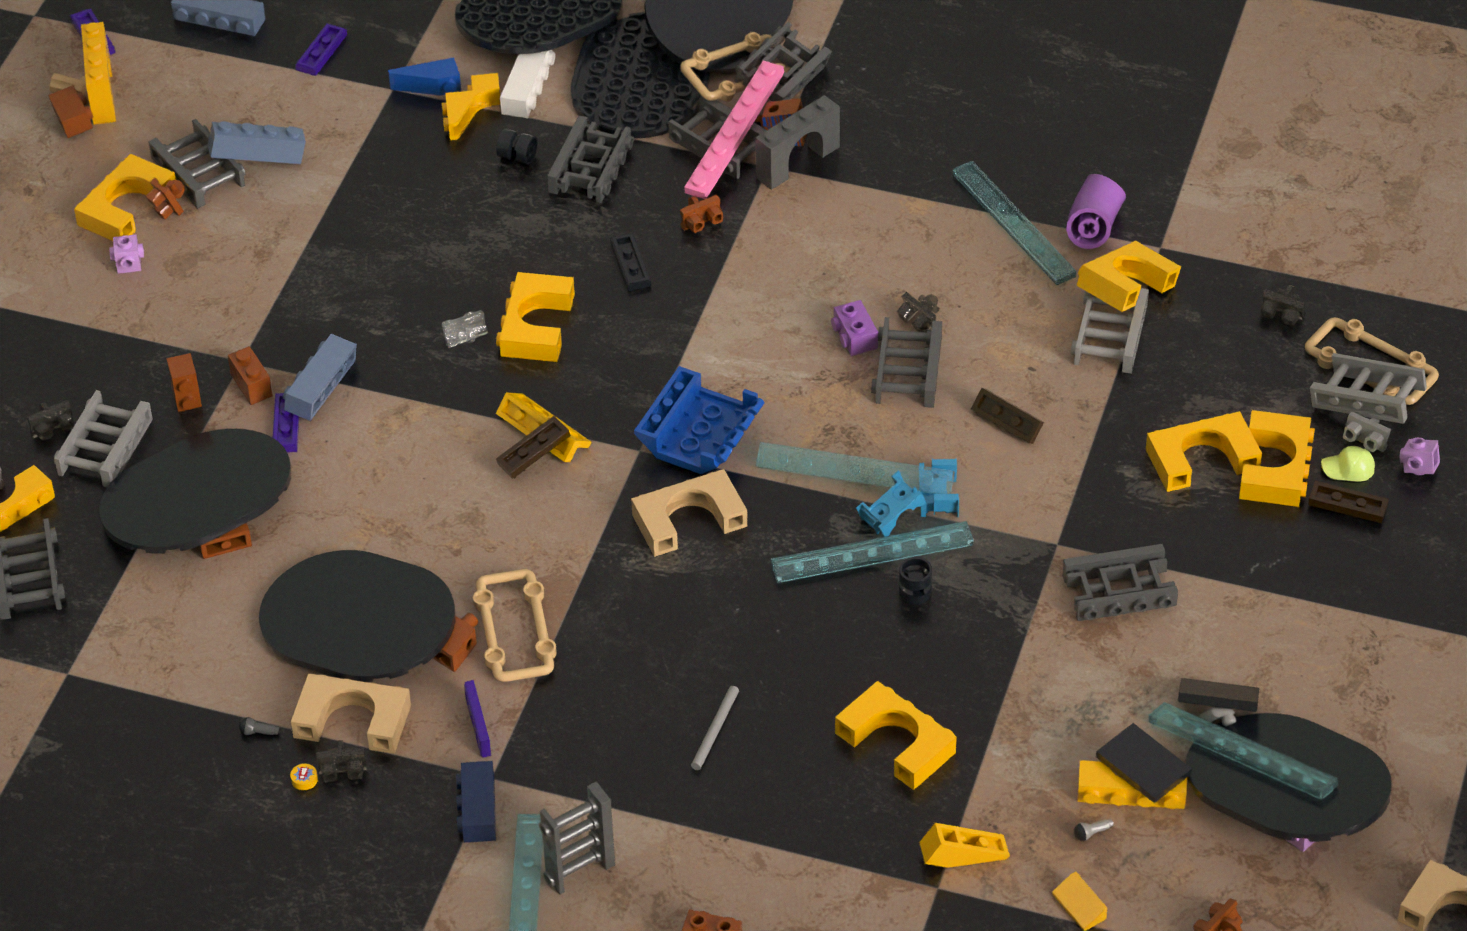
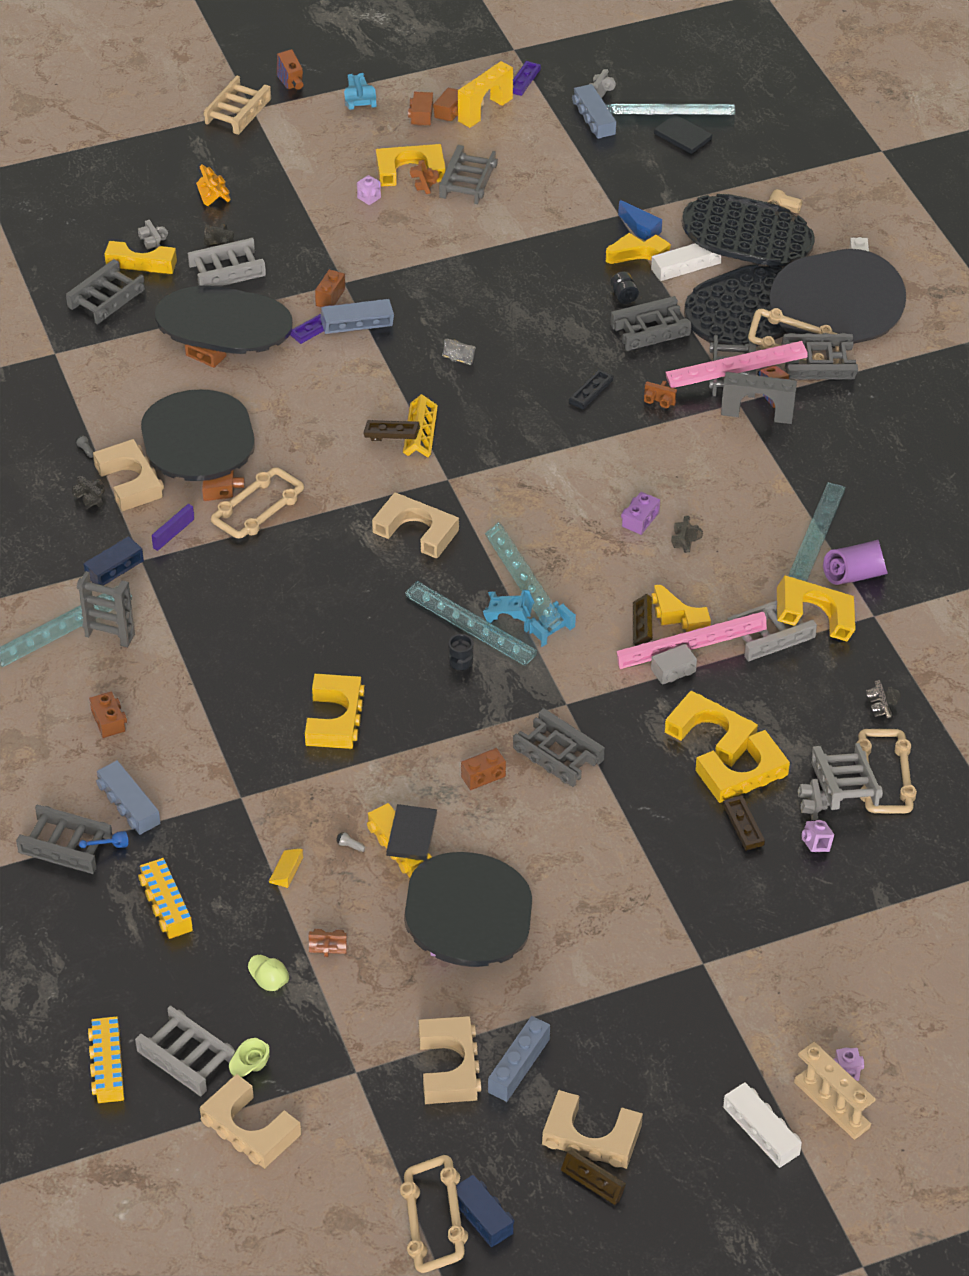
camera: 50 degrees right, 0 degrees up
dark orange brick [166,353,202,412] -> none
sand blue brick [208,121,306,164] -> none
yellow tile [290,764,318,790] -> none
dark purple tile [295,24,347,76] -> none
yellow arch [496,272,575,362] -> none
blue slope [634,366,765,474] -> none
light grey bar [691,686,739,770] -> none
dark grey fence [871,317,942,408] -> none
yellow slope [919,823,1010,868] -> none
clear light blue tile [1148,702,1338,800] -> none
black tile [1178,678,1259,712] -> none
light grey arm [1198,707,1236,726] -> none
yellowish green piece [1321,446,1375,482] -> none
none -> dark orange brick [408,91,433,125]
none -> dark orange brick [461,748,506,791]
none -> bright pink plate [617,612,767,669]
none -> yellow arch [651,585,711,632]
none -> light grey brick [651,644,697,685]

